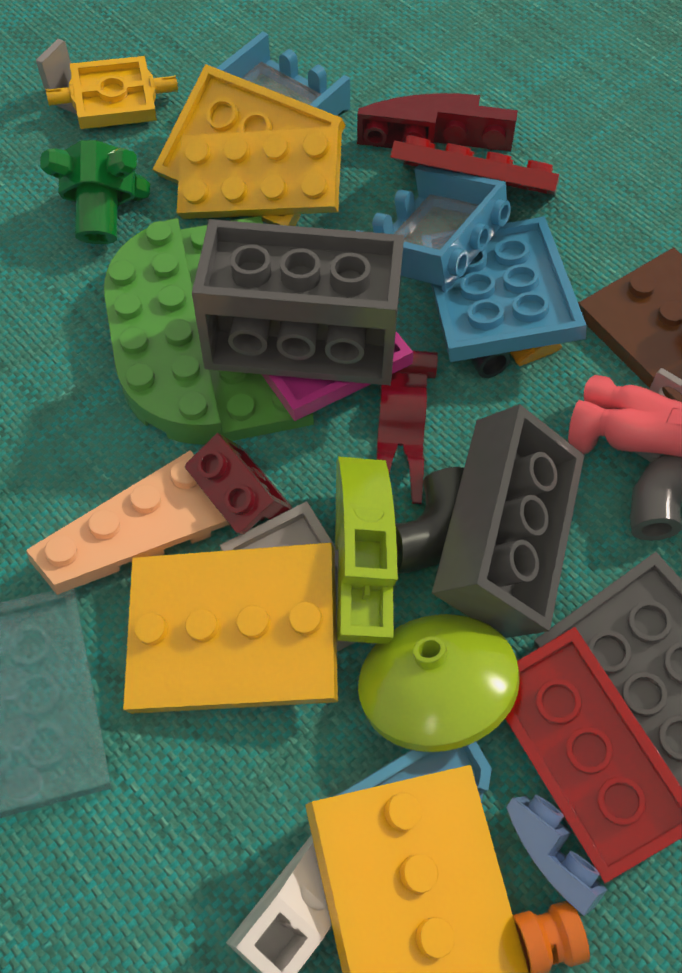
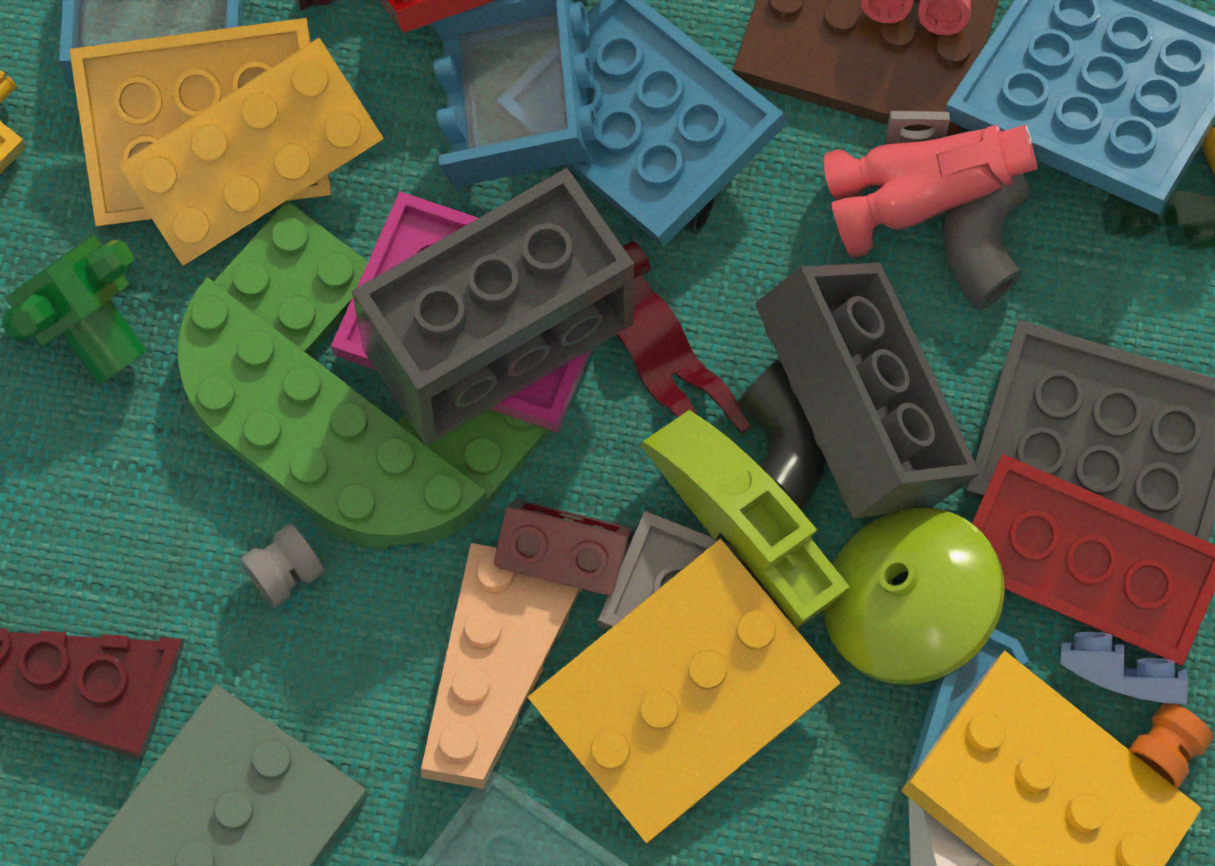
camera: 40 degrees left, 10 degrees up
none -> light grey wheel [239,523,325,608]

